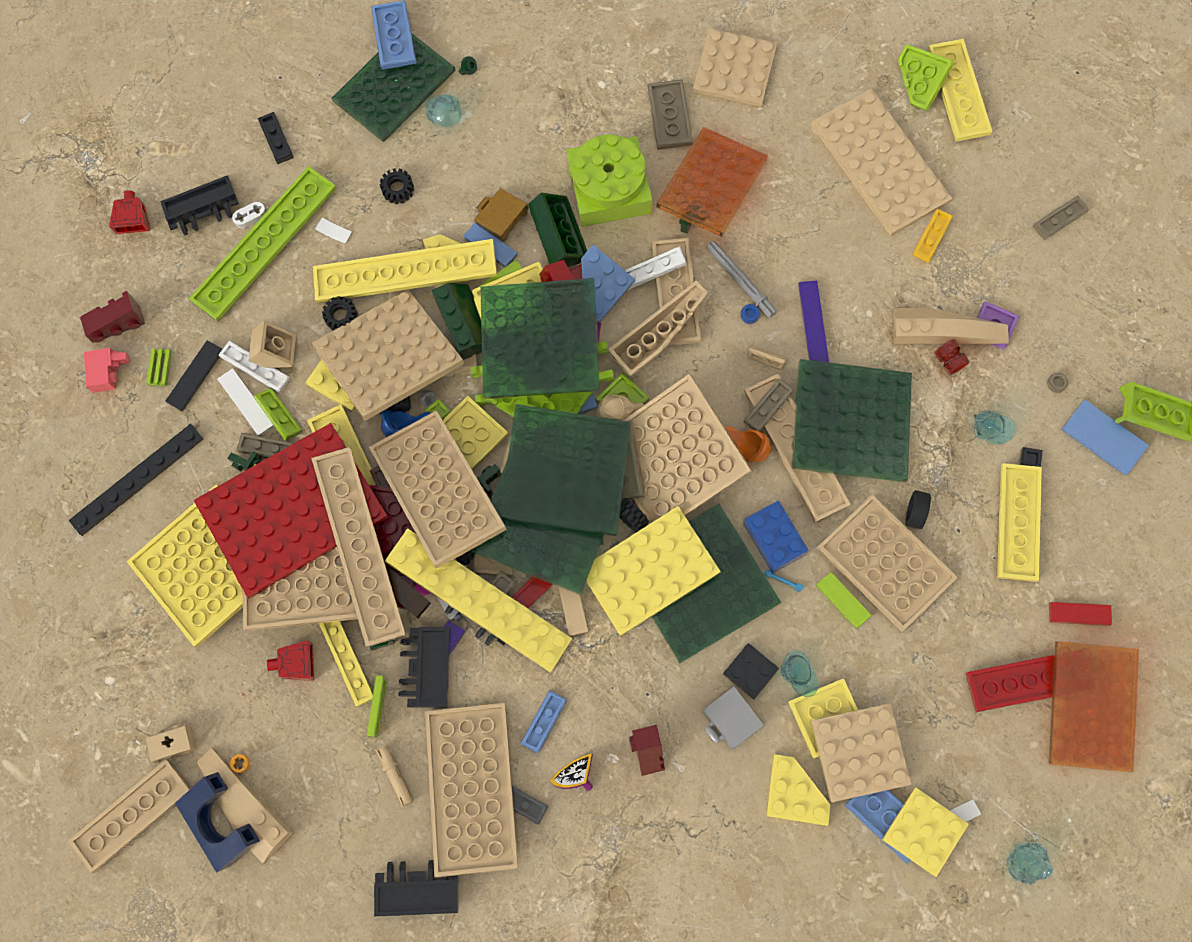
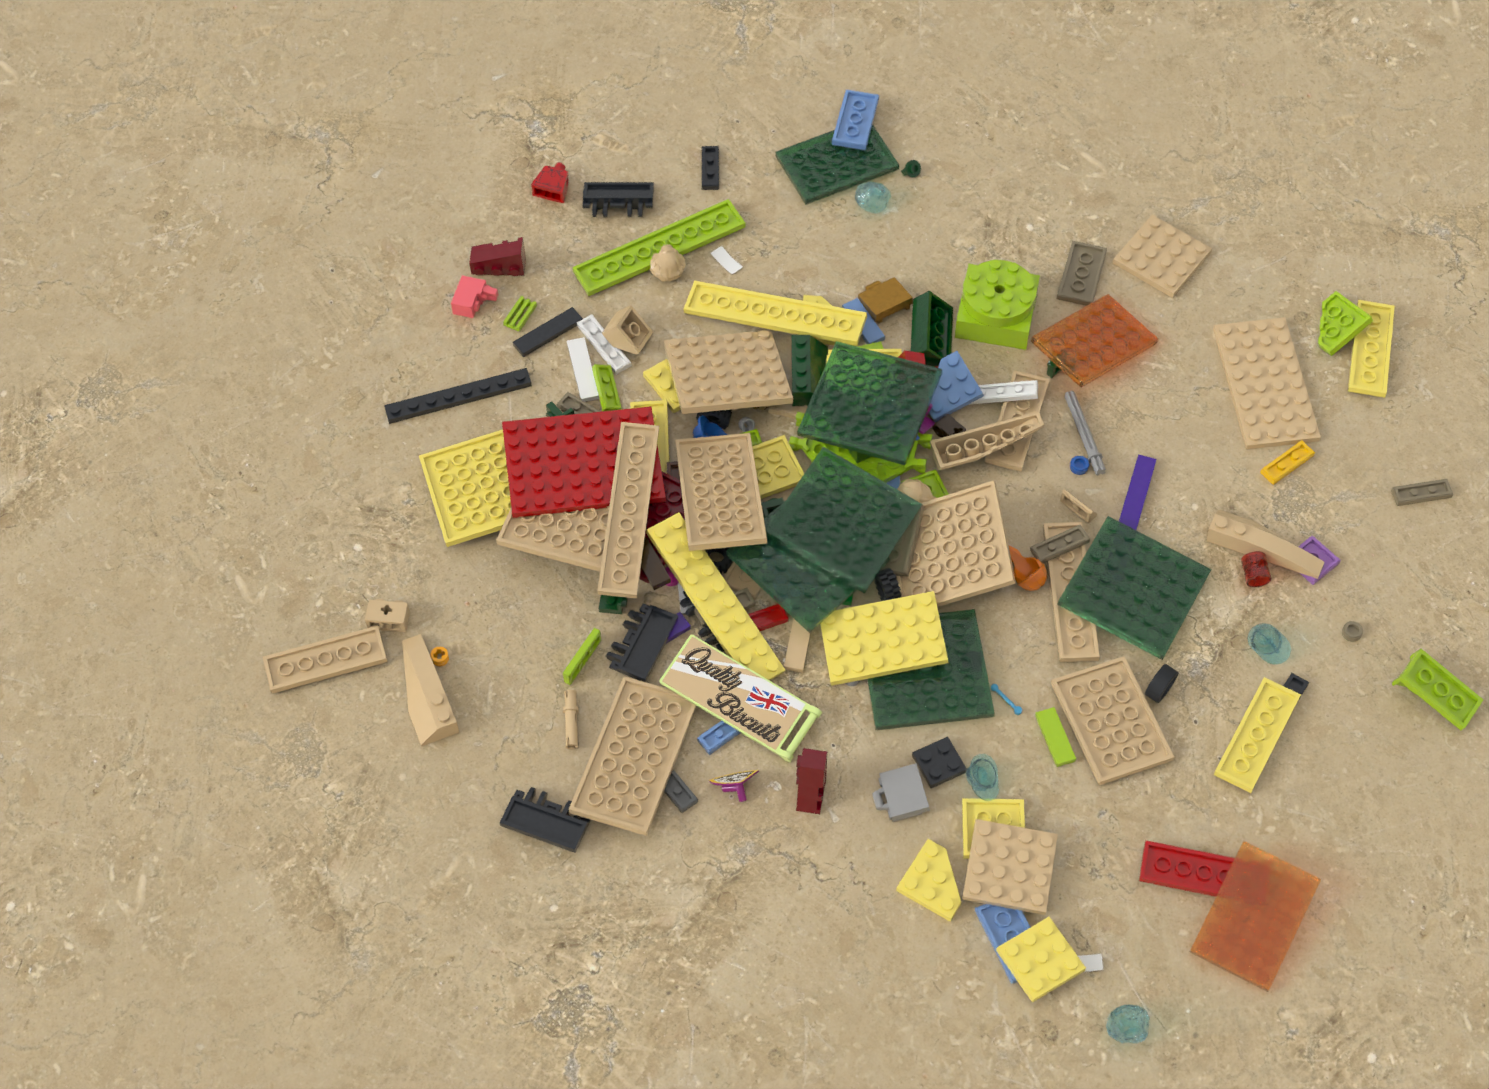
camera: 20 degrees right, 15 degrees down
dark blue arch [175,772,260,873] -> none
white beam [232,202,267,229] -> none
red torso [267,641,315,681] -> none
light yellow plate [319,621,373,707] -> none
black tyre [322,296,358,331] -> none
black tyre [380,168,414,204] -> none
blue brick [743,500,809,573] -> none
red tile [1049,602,1112,626] -> none
medium blue tile [1061,400,1149,476] -> none
none -> tan hair [650,244,686,281]
none -> flag [659,634,822,762]
none -> dark brown piece [932,414,966,438]

